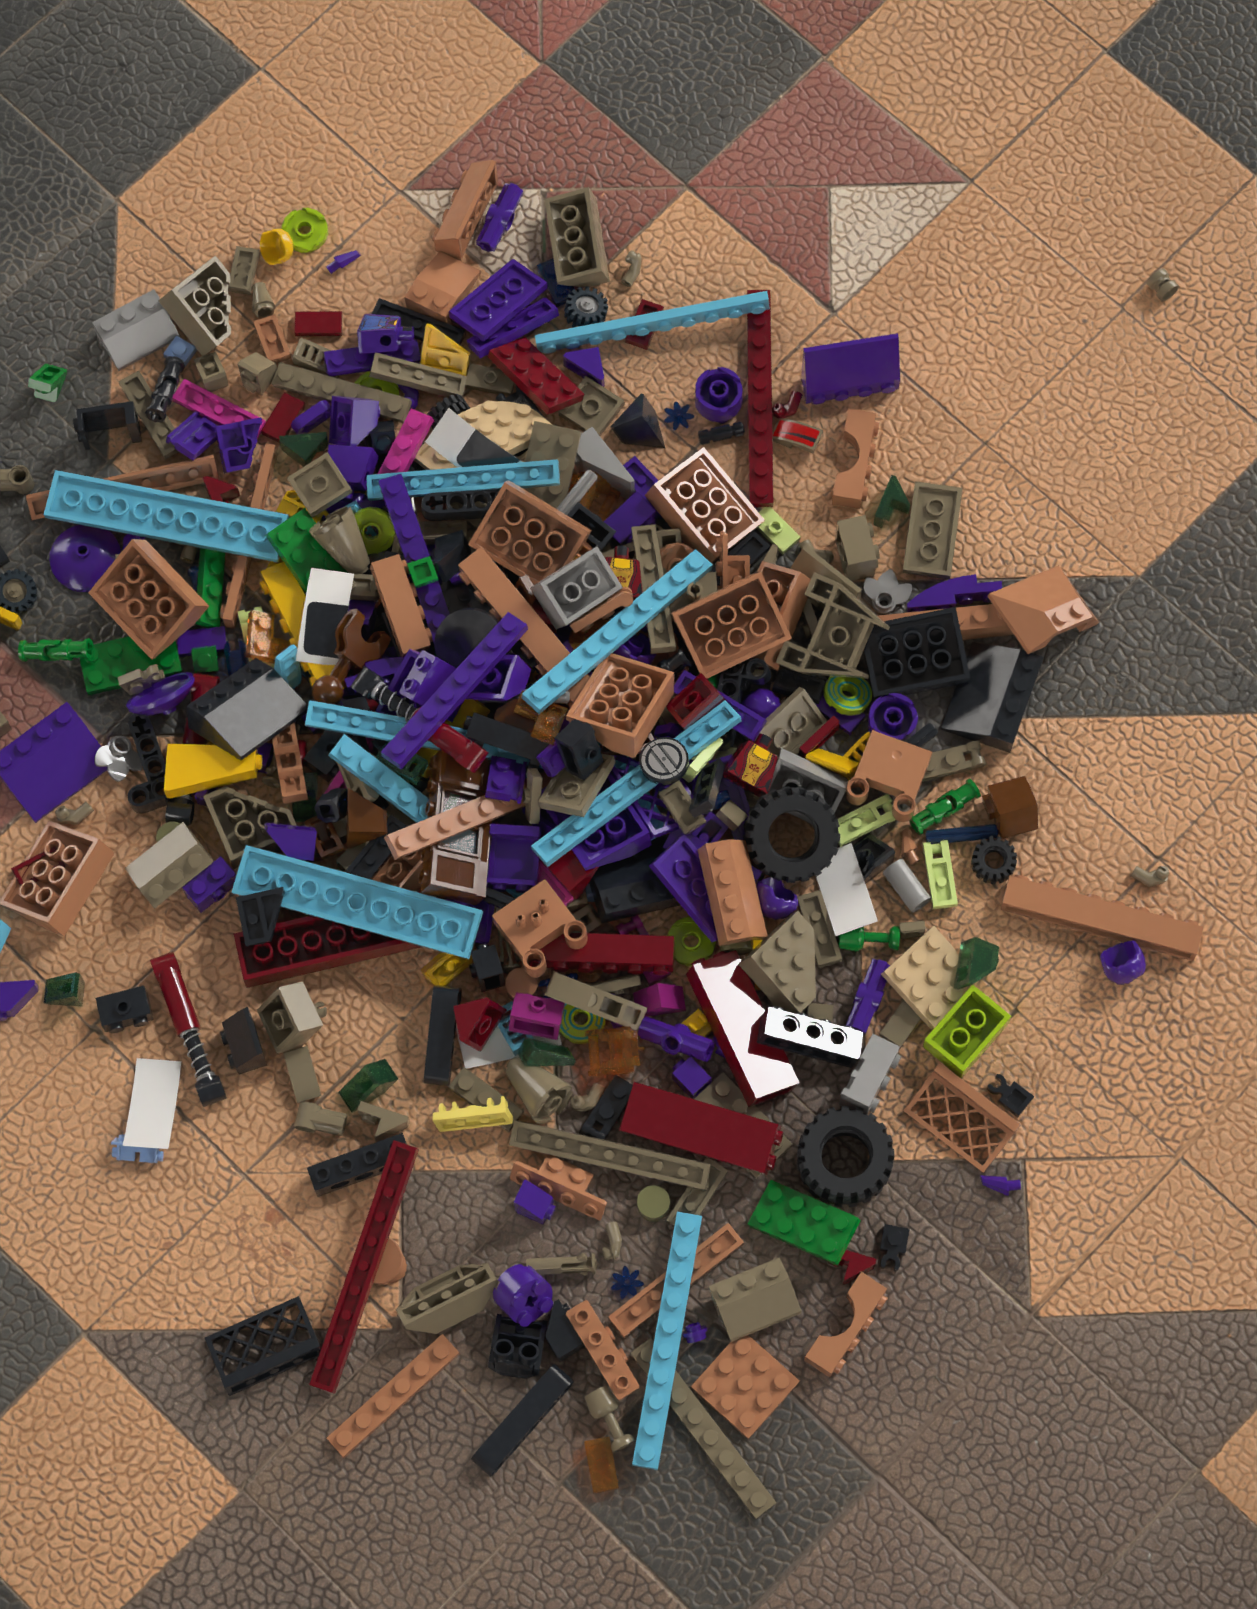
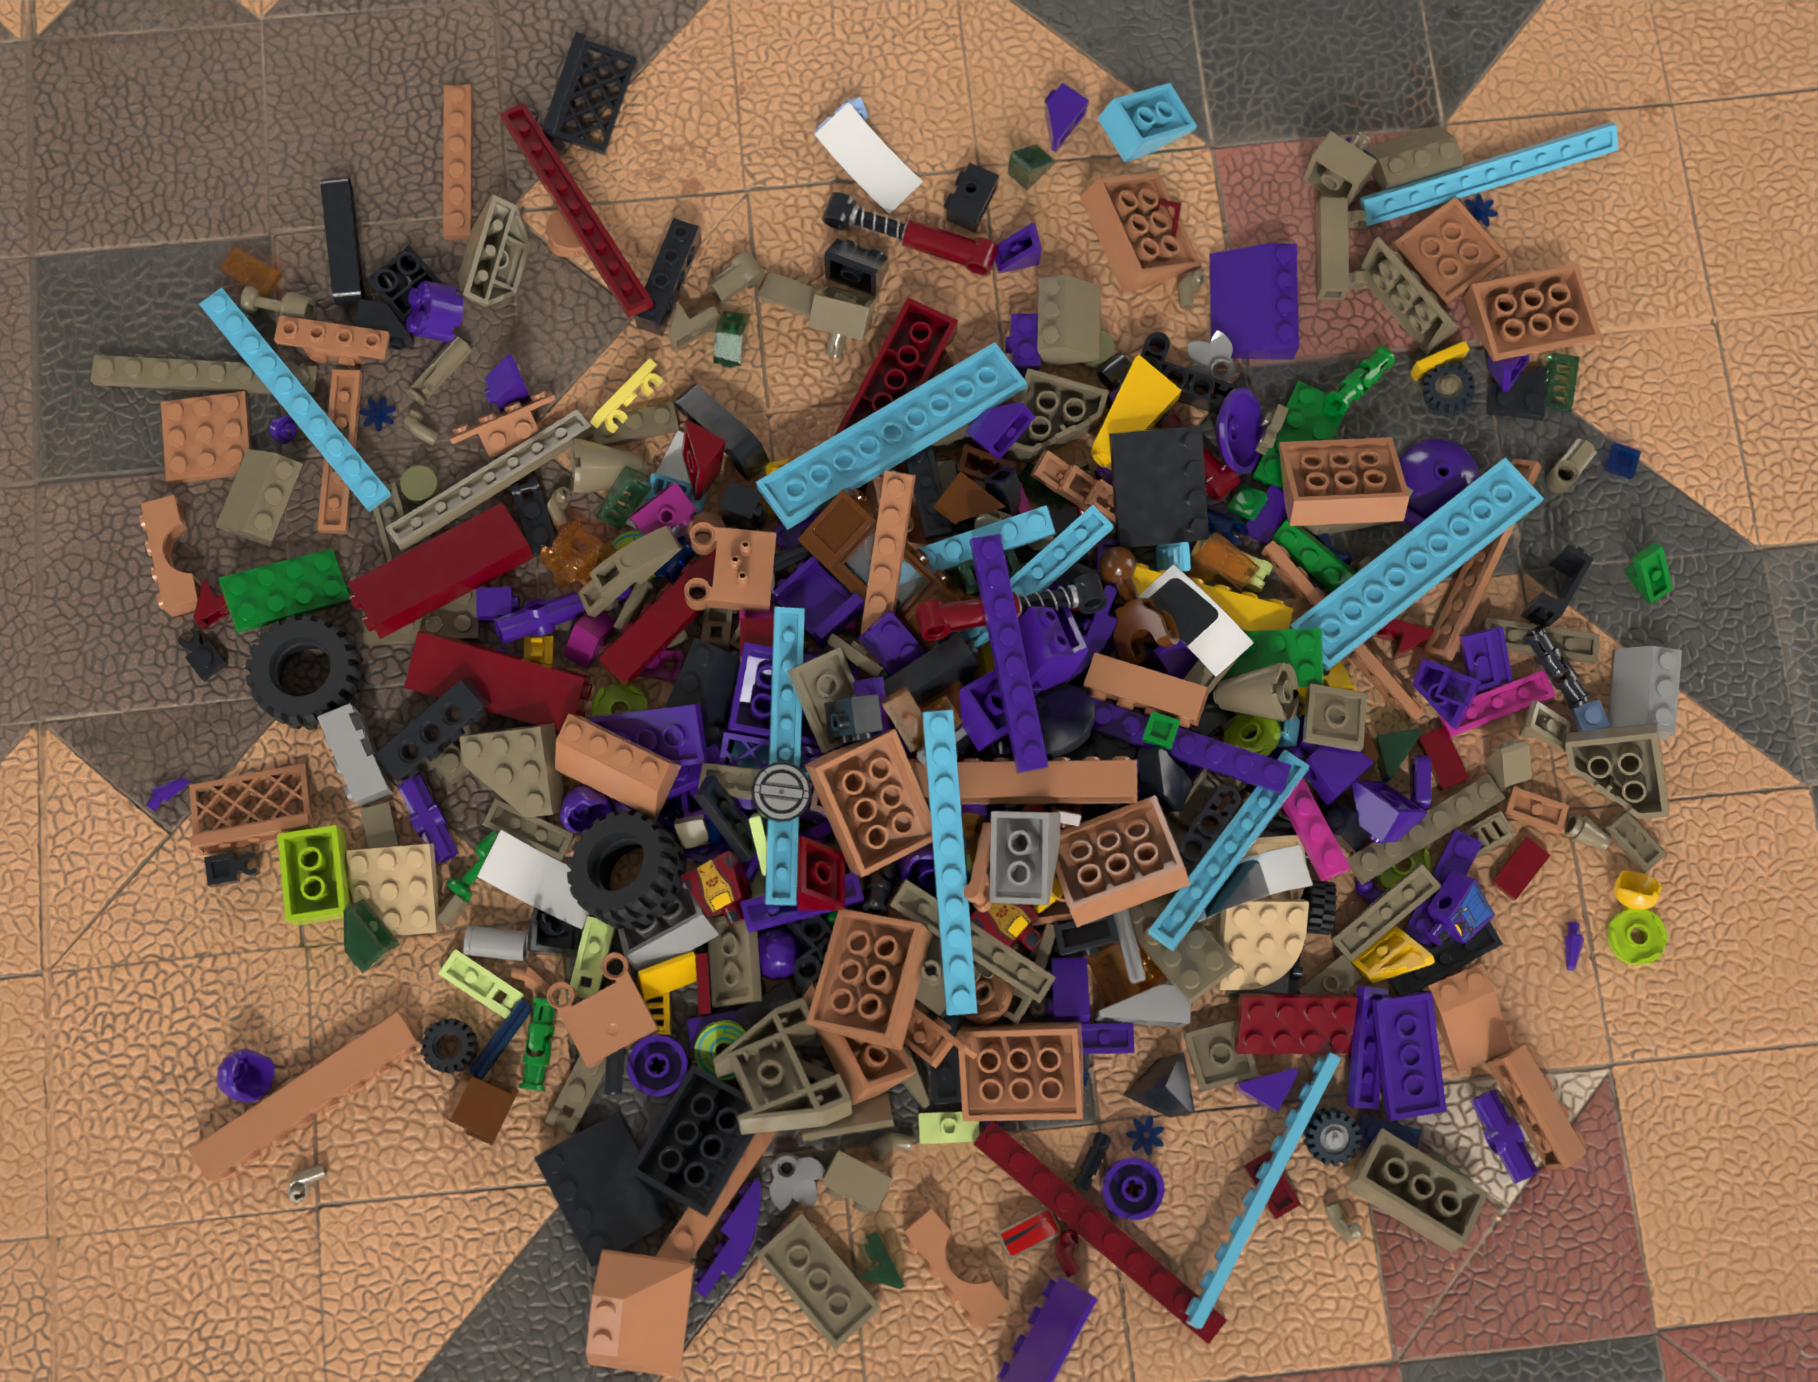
camera: 125 degrees right, 5 degrees up
black wing [236,887,285,947] -> none
none -> dark purple slope [995,223,1042,273]

